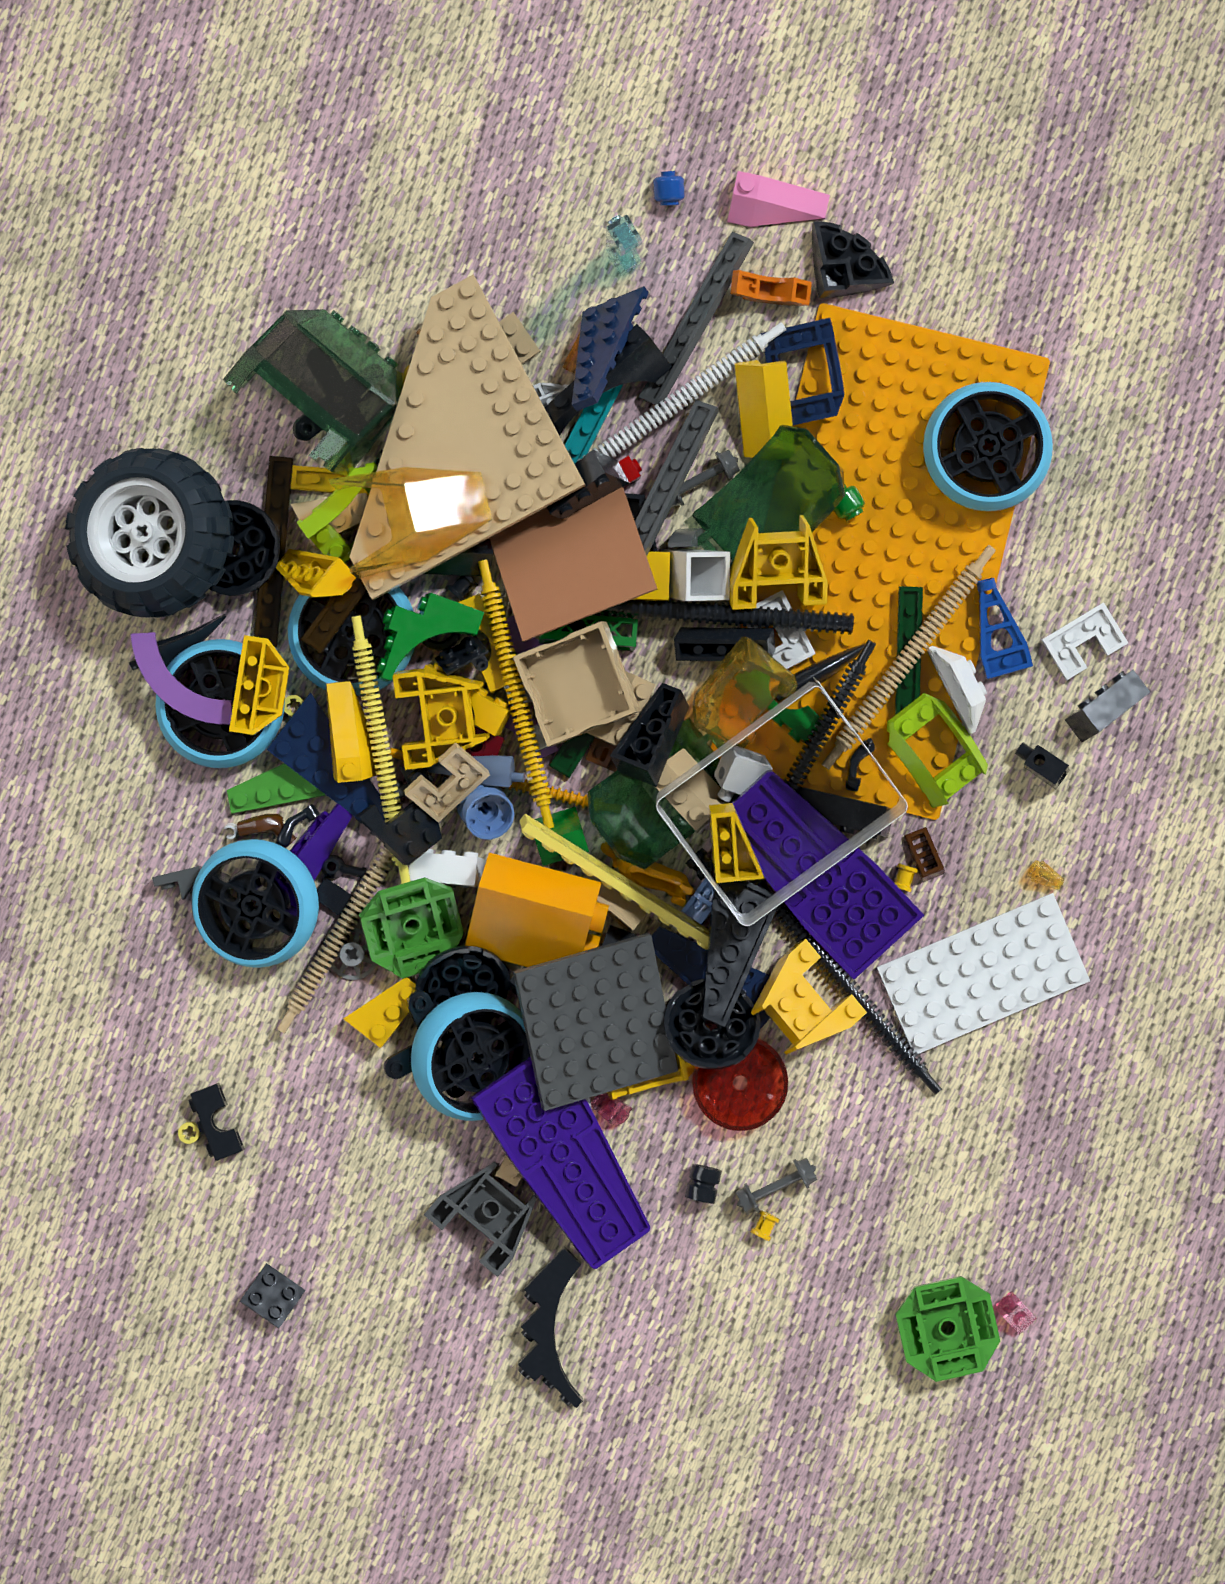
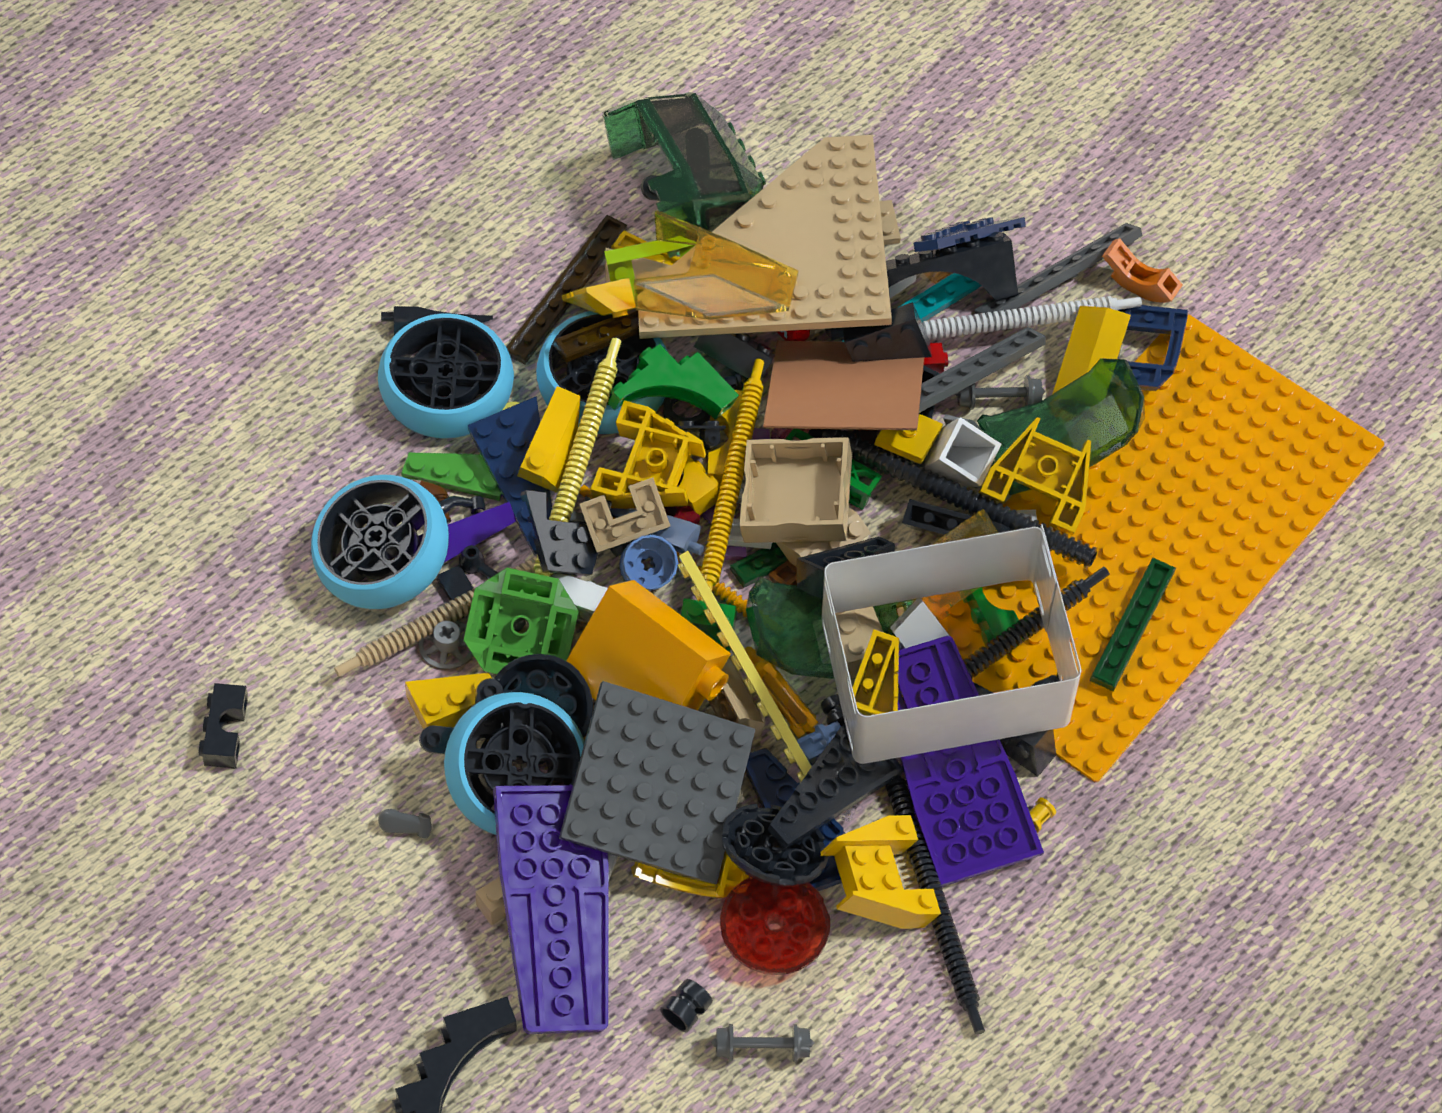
camera: 20 degrees right, 30 degrees down
black wheel [65,448,234,618] -> none
medium lavender tile [131,632,232,725] -> none
dark grey slope [152,866,202,900] -> none
light yellow bush [178,1122,201,1144] -> none
black brick [209,500,280,596] -> none
yellow wedge [229,635,290,735] -> none
black hinge [239,1263,306,1329] -> none
dark grey wedge [424,1162,537,1277] -> none
clear pink bracket [591,1093,633,1126] -> none
clear light blue arch [606,215,642,277] -> none
blue head [653,171,685,206] -> none
bright pink wedge [727,171,830,227] -> none
yellow bush [750,1210,780,1241] -> none
black piece [774,643,866,701] -> none
black brick [812,221,894,299] -> none
tan hose [822,545,996,770] -> none
green head [829,484,865,521] -> none
white plate [877,893,1090,1054] -> none
lime wedge [887,693,988,808] -> none
reddish brown slope [904,827,945,882] -> none
black wheel [923,382,1053,511] -> none
white wedge [926,646,987,734] -> none
blue plate [976,578,1033,679] -> none
black torso [1015,742,1070,790] -> none
clear yellow cone [1027,860,1064,890] -> none
white plate [1042,602,1128,680] -> none
wedge [1065,669,1150,743] -> none
none -> dark grey piece [378,809,432,838]

